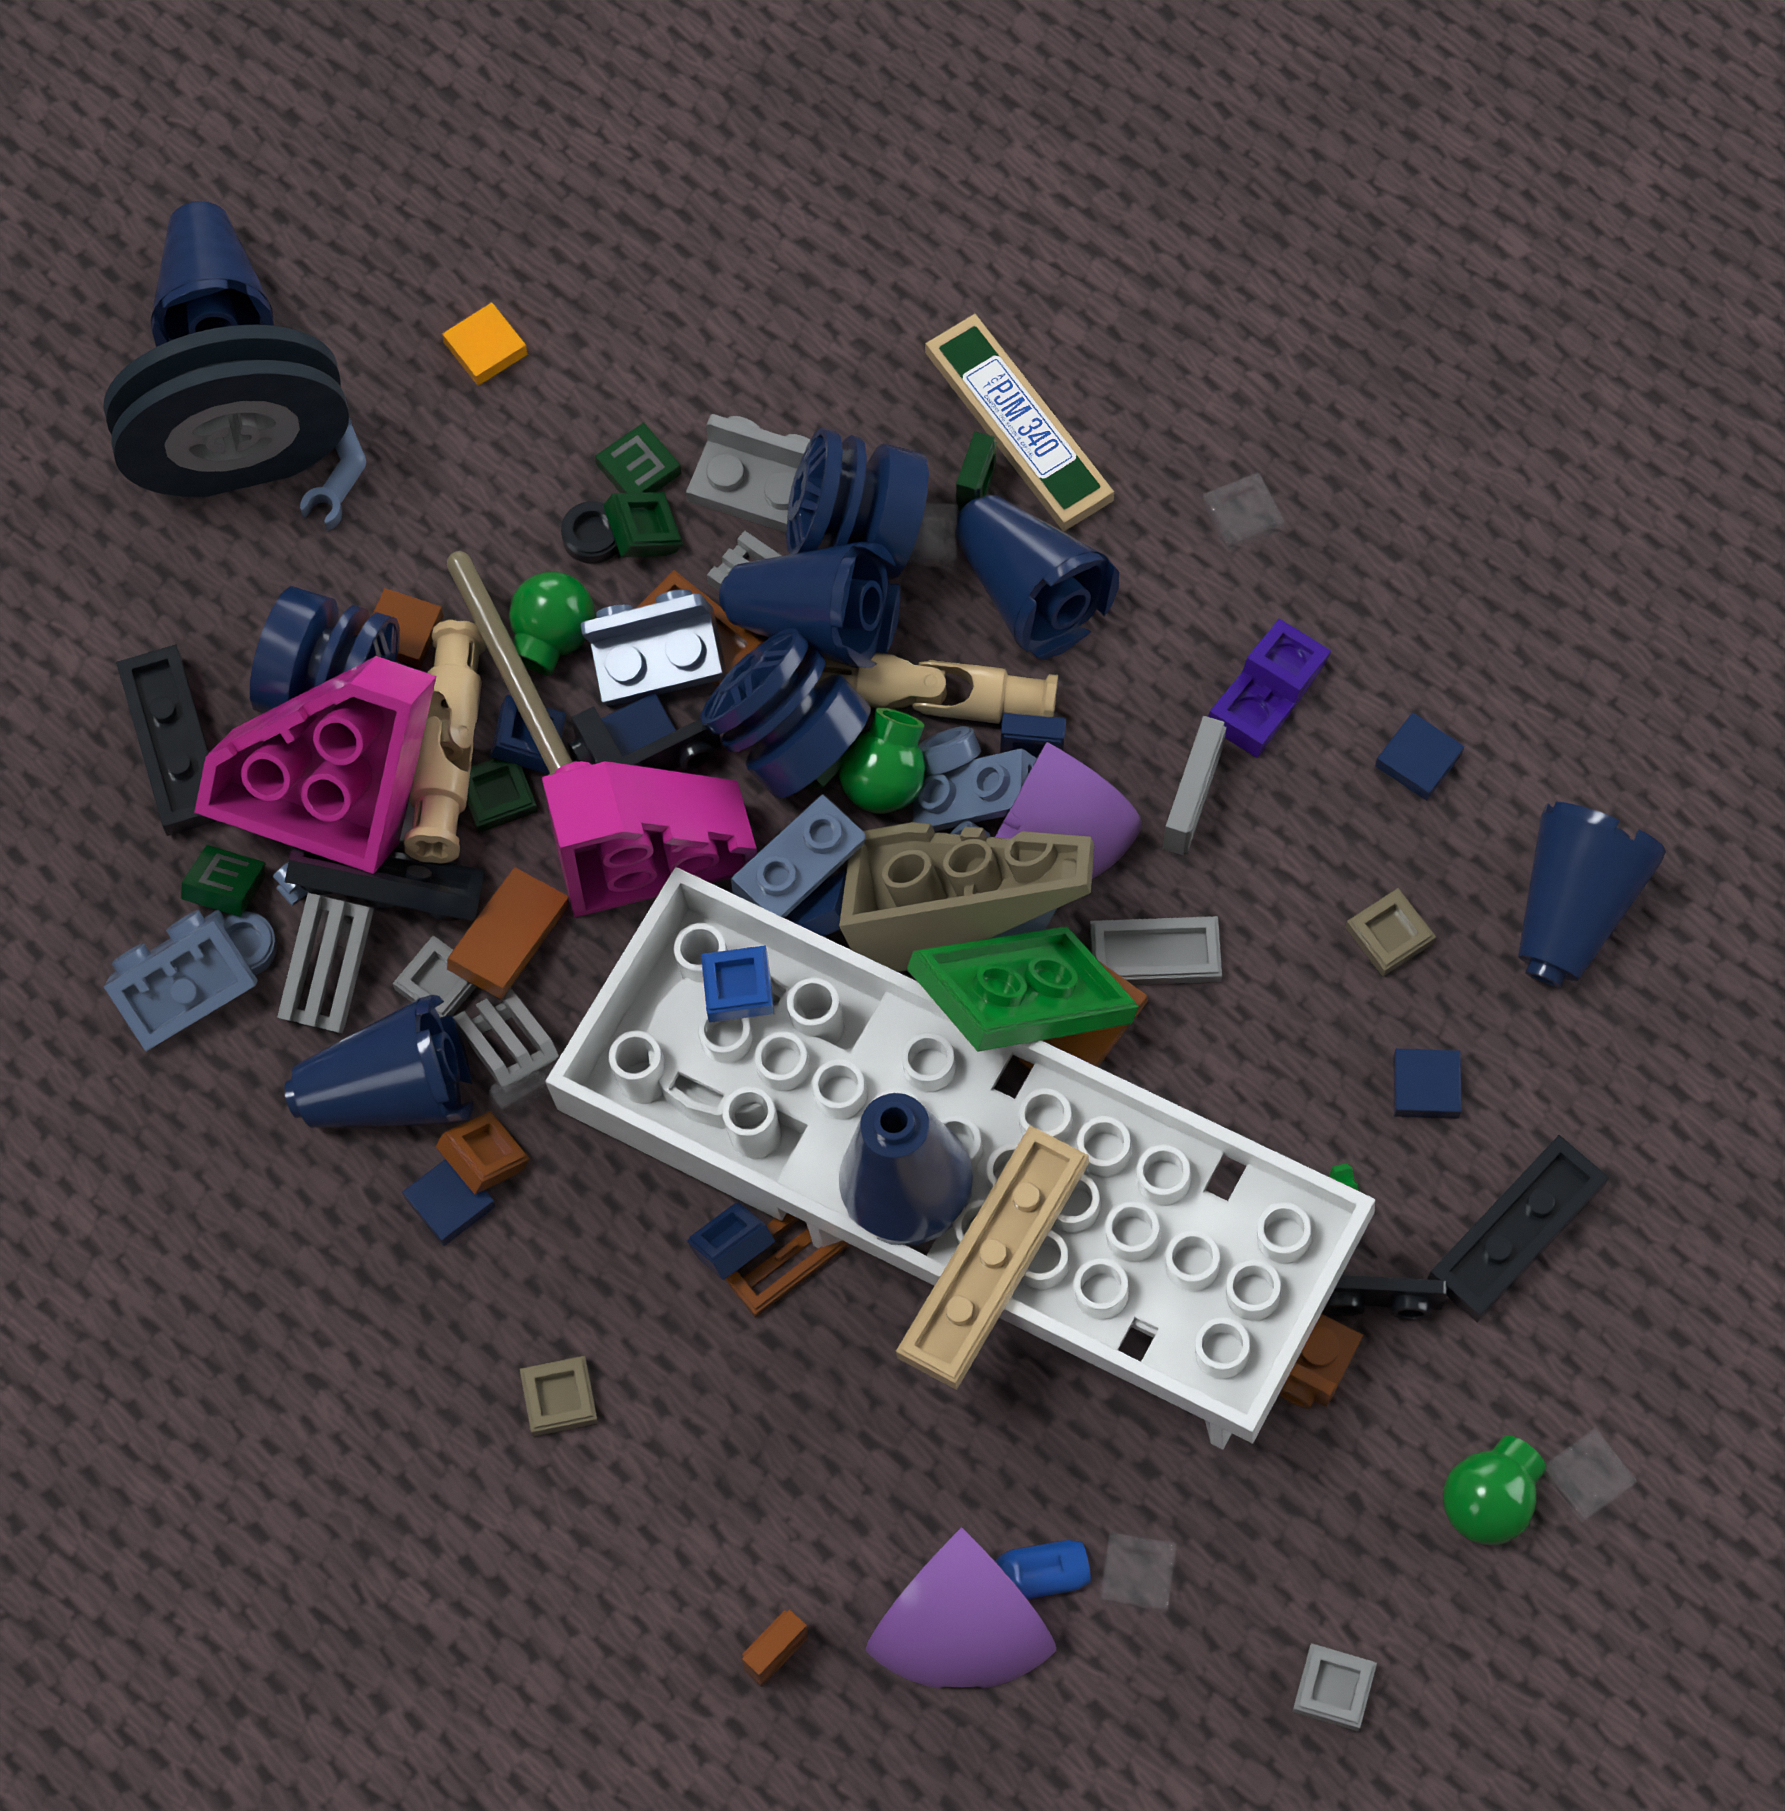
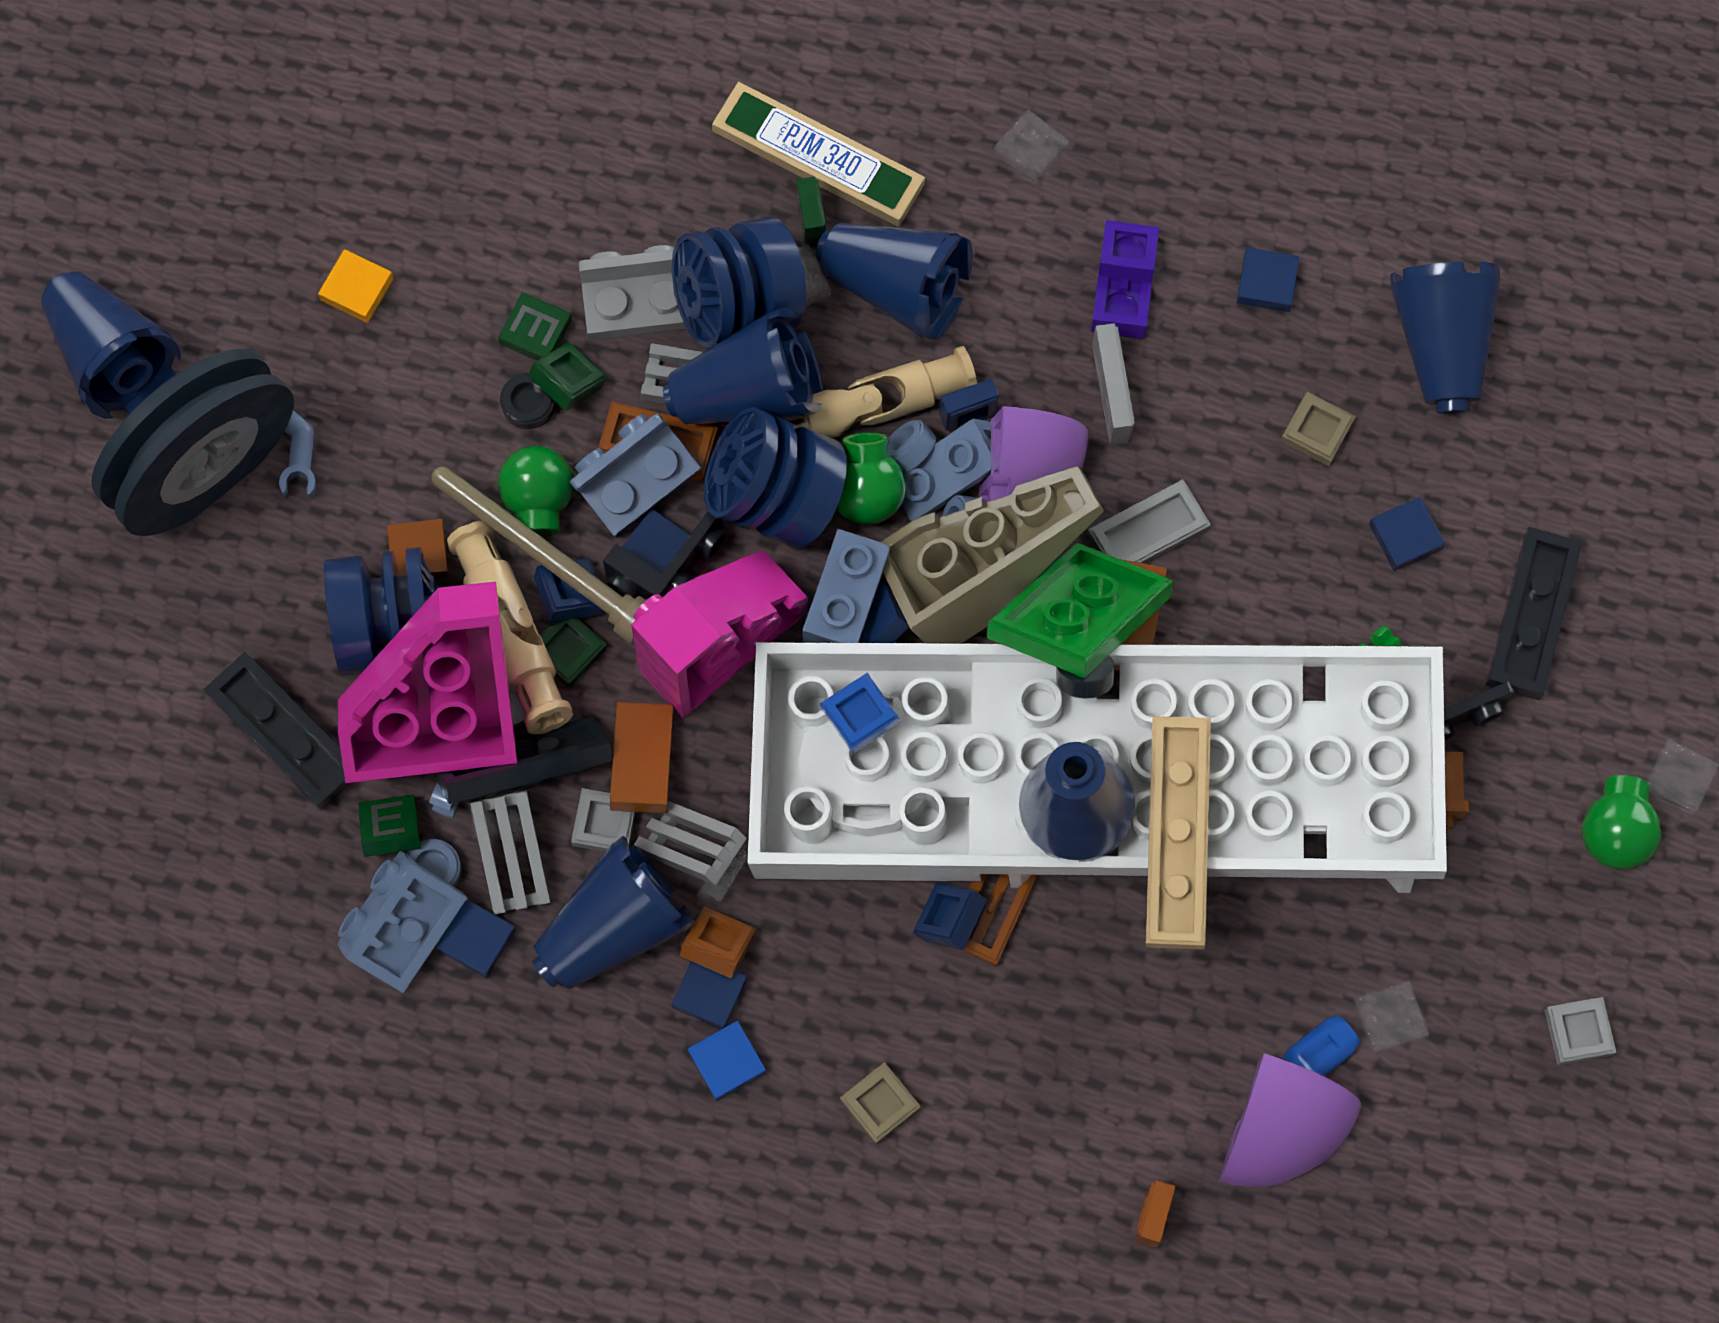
camera: 30 degrees left, 5 degrees up
none -> dark blue tile [436,899,516,979]
none -> blue tile [687,1021,766,1101]
none -> black tile [1056,656,1114,699]

